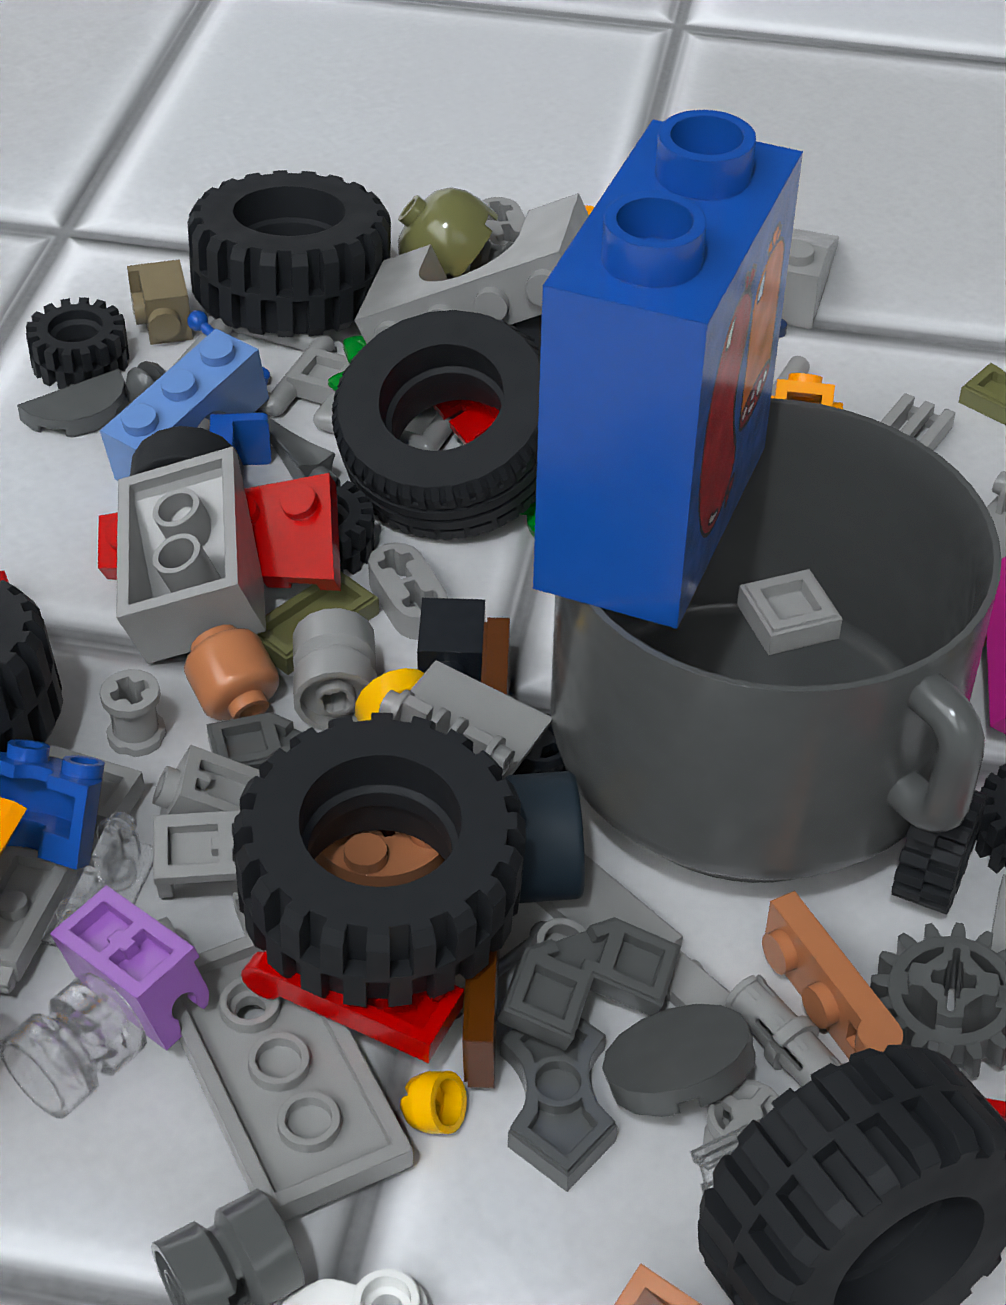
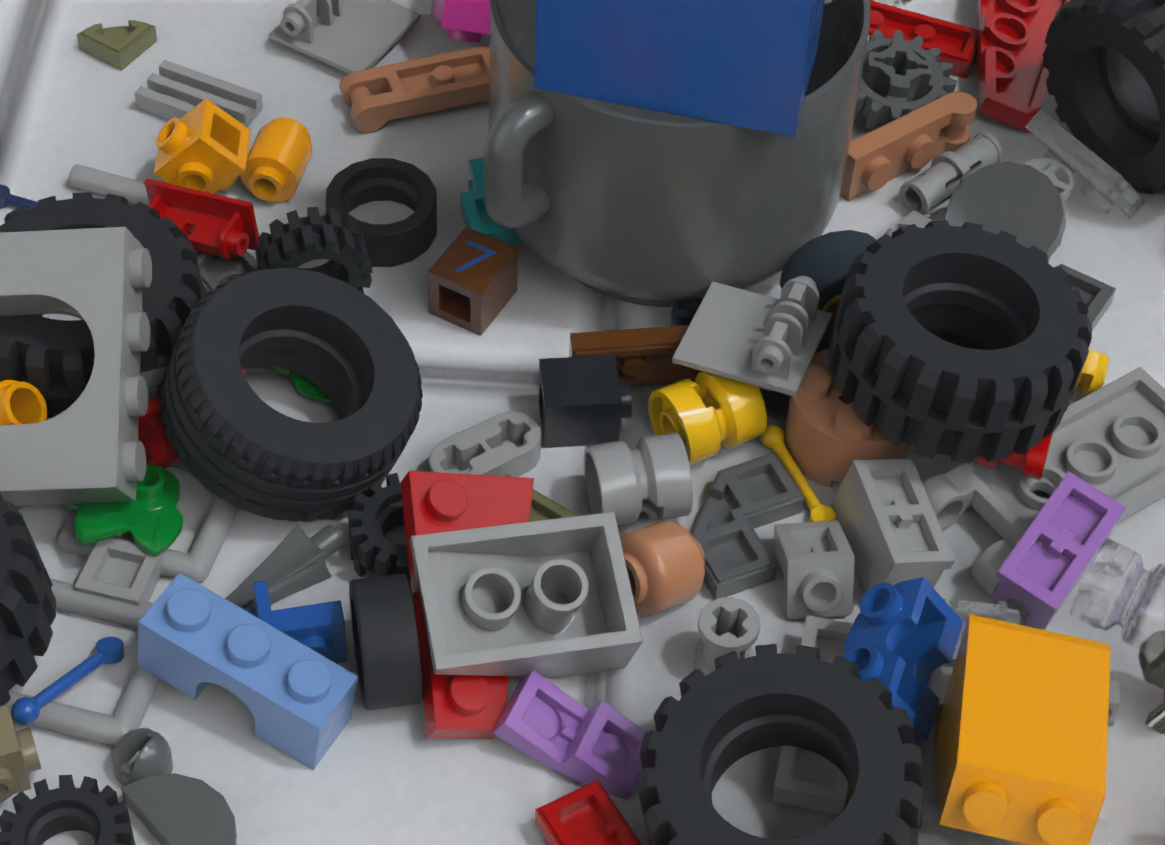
camera: 100 degrees left, 5 degrees up
none -> medium lavender slope [492,670,647,800]

